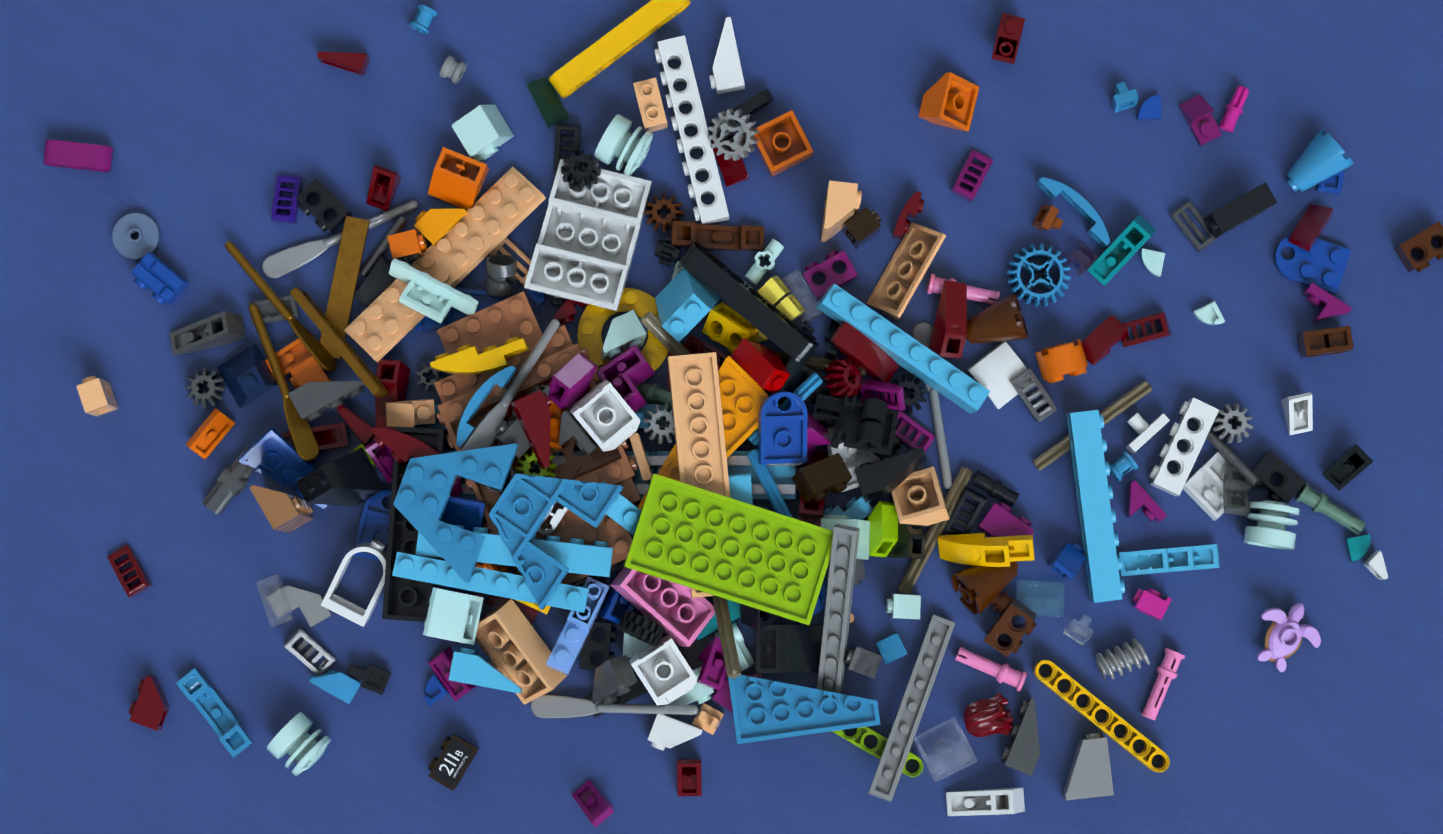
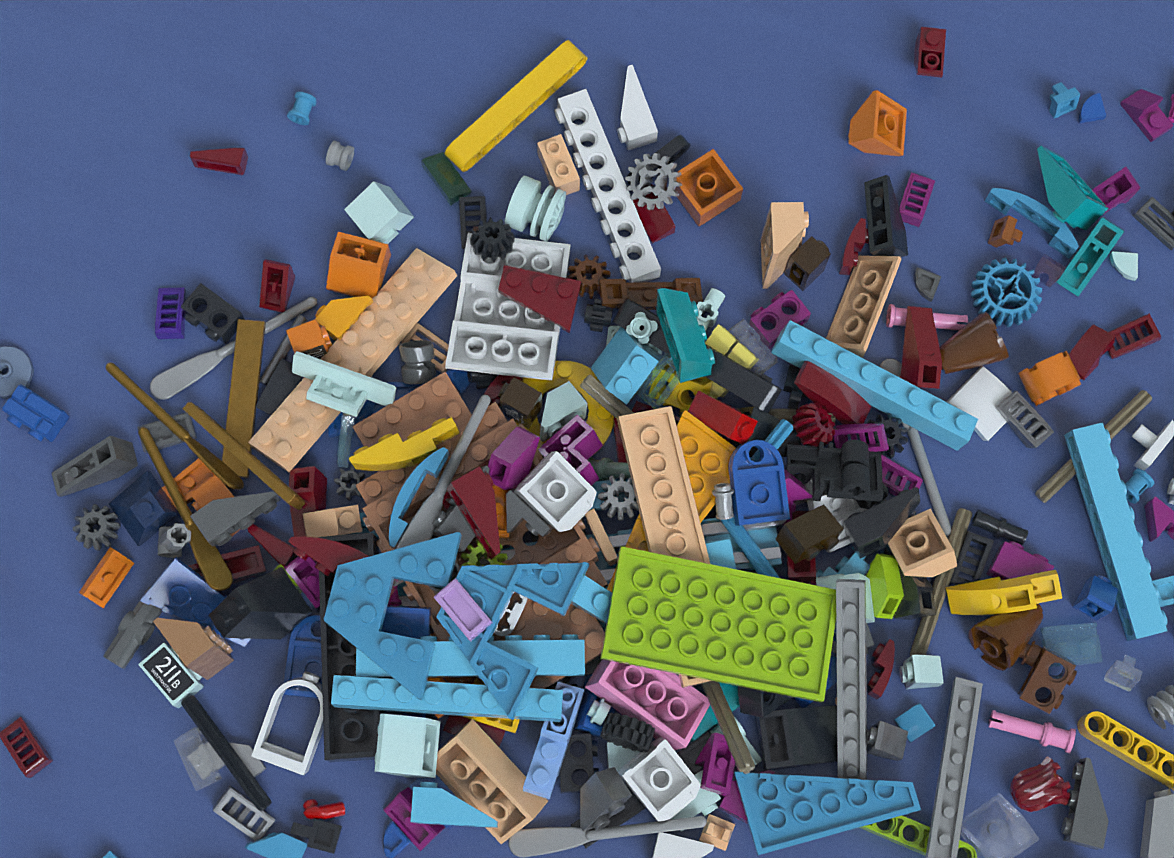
camera: 10 degrees left, 10 degrees down
none -> brick [138,643,204,709]
none -> light grey piece [157,523,191,558]
none -> black axle [181,694,272,811]
none -> red arm [303,799,345,819]
none -> clear light blue tile [336,412,355,468]
none -> lavender tile [434,578,493,641]
none -> dark red wing [498,265,581,333]
none -> dark brown brick [498,377,543,429]
none -> light aqua plate [587,698,611,725]
none -> light aqua plate [626,312,658,344]
none -> clear light blue tile [636,353,679,409]
none -> teal slope [656,288,715,383]
none -> light grey pin [712,483,734,520]
none -> black slope [864,175,908,258]
none -> dark red slope [868,639,895,700]
none -> dark grey tile [914,267,941,302]
none -> teal slope [1037,146,1109,230]
none -> magenta slope [1093,166,1141,218]

